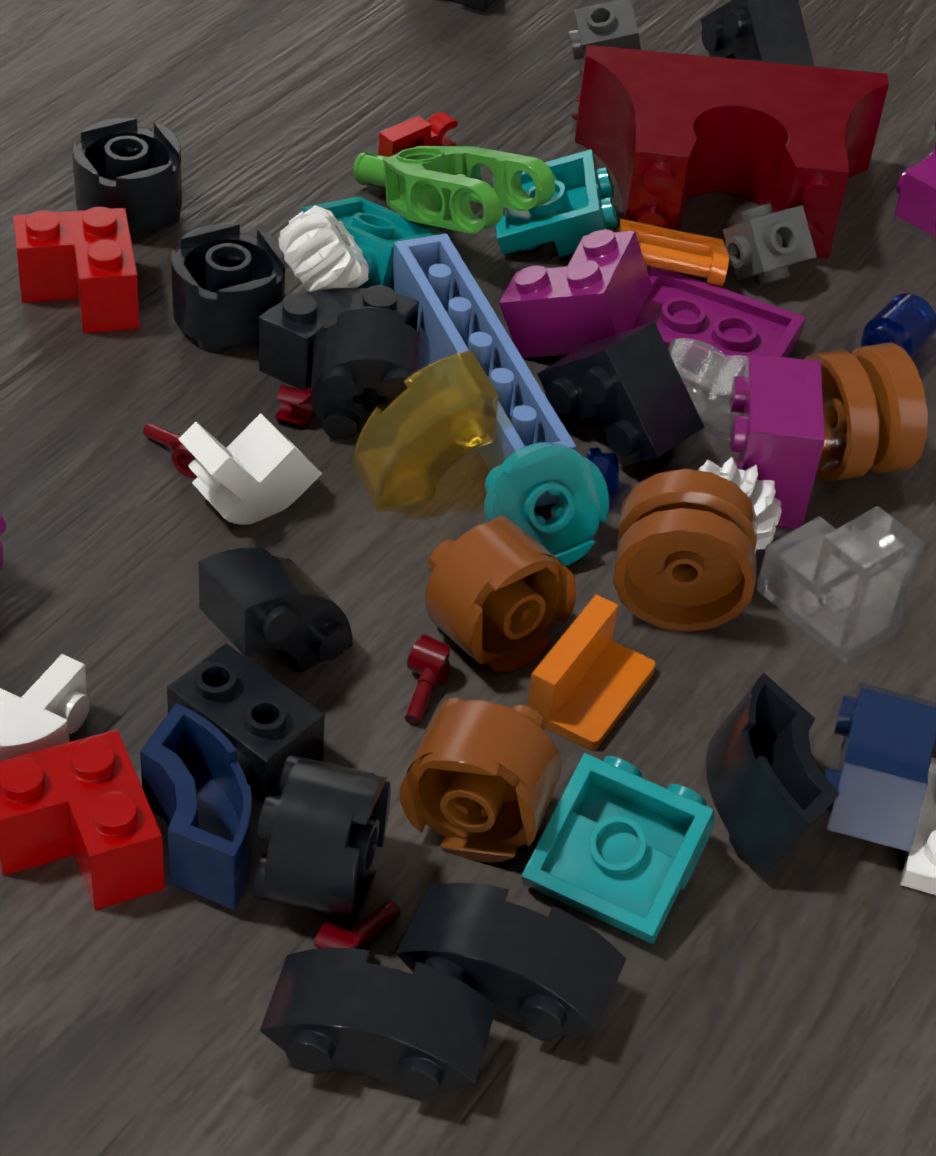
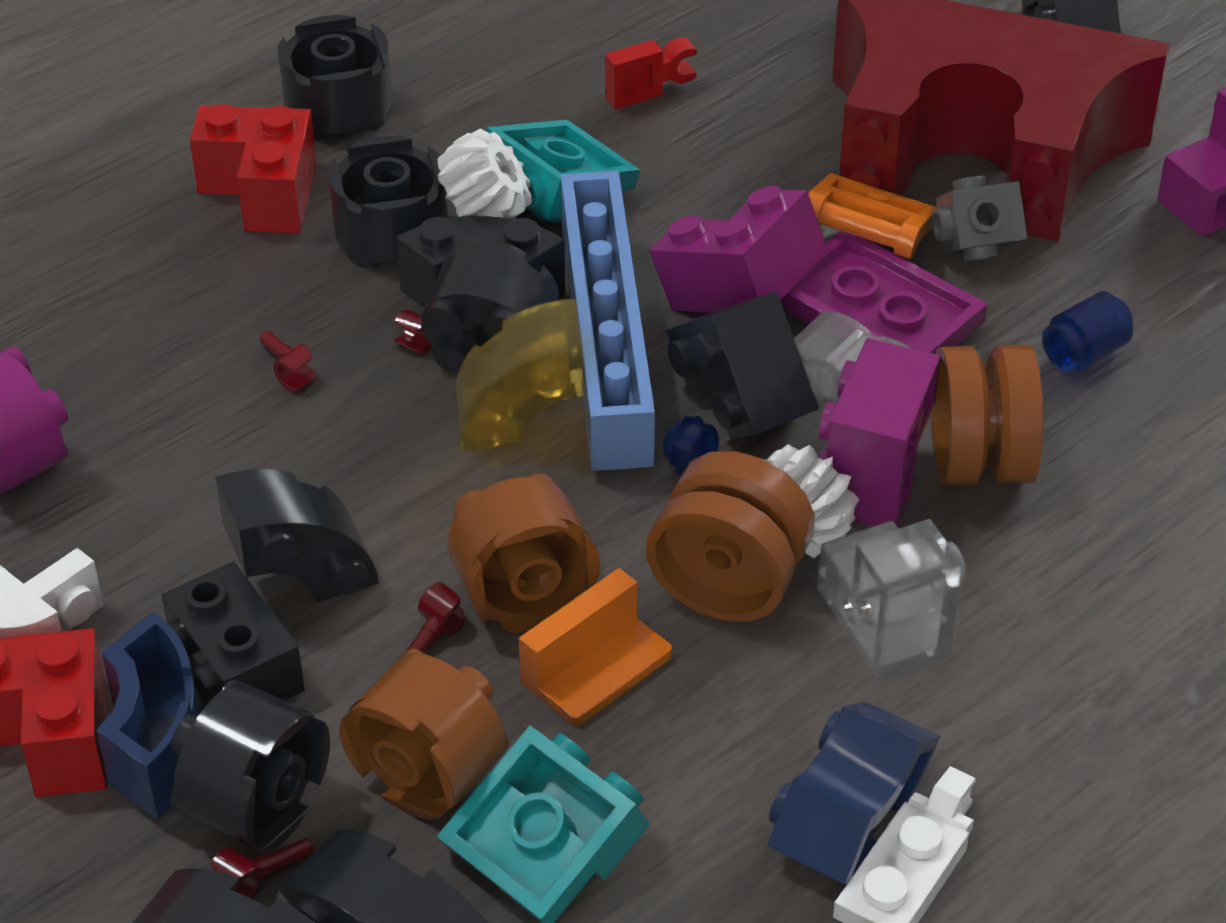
camera: 20 degrees right, 0 degrees up
white brick [179,413,322,525] -> none
bright green piece [353,146,555,234] -> none
teal plate [484,442,609,566] -> none
teal plate [493,149,619,257] -> none
black brick [706,673,840,875] -> none

